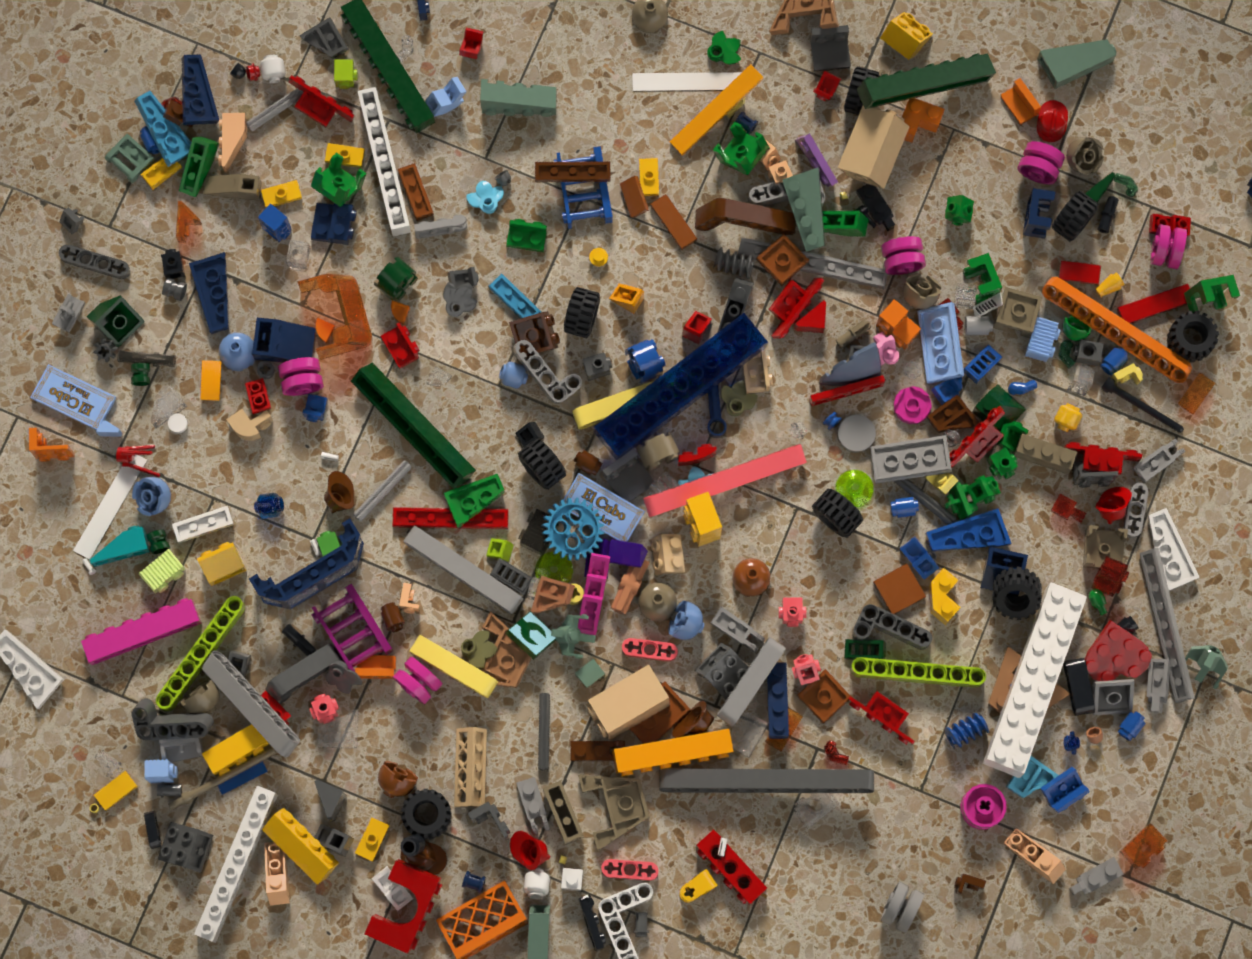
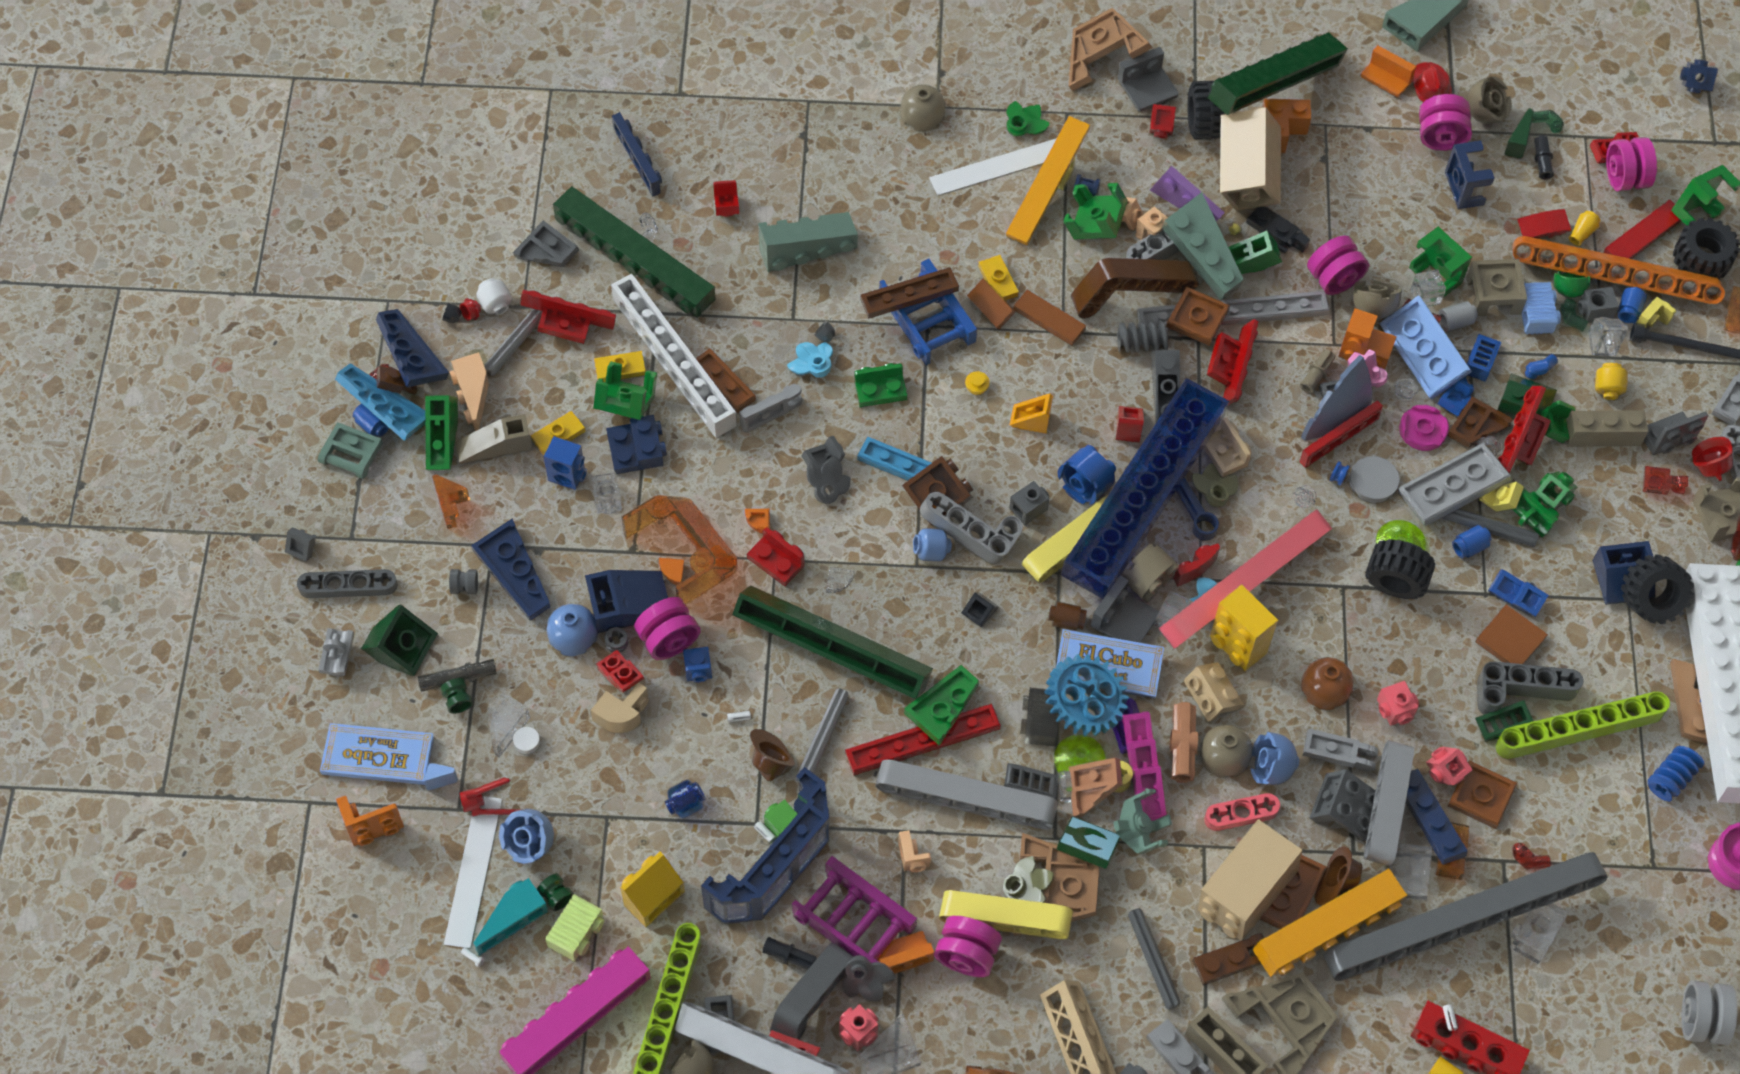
camera: 20 degrees left, 15 degrees down
dark grey gear [93,338,118,363] -> none
yellow plate [140,158,182,190] -> none
black brick [161,249,186,279] -> none
white plate [172,506,234,543] -> none
light orange slope [200,360,222,401] -> none
lime brick [334,59,358,89] -> none
dark green brick [374,257,418,301] -> none
reddish brown brick [381,602,405,633] -> none
light blue brick [425,77,466,117] -> none
lime slope [486,538,514,562] -> none
black tyre [518,438,566,490] -> none
black tyre [564,287,600,339] -> none
sand green panel [575,659,605,688] -> none
dark purple slope [609,539,648,568] -> none
red slope [794,300,826,333] -> none
red bracket [847,691,915,745] -> none
yellow slope [880,12,933,60] -> none
blue wing [925,508,1012,552] -> none
yellow brick [929,568,961,625] -> none
green brick [945,195,974,226] -> none
white sticker [973,293,1003,316] -> none
green brick [987,447,1018,480] -> none
black tyre [1052,191,1099,242] -> none
red bracket [1064,442,1143,475] -> none

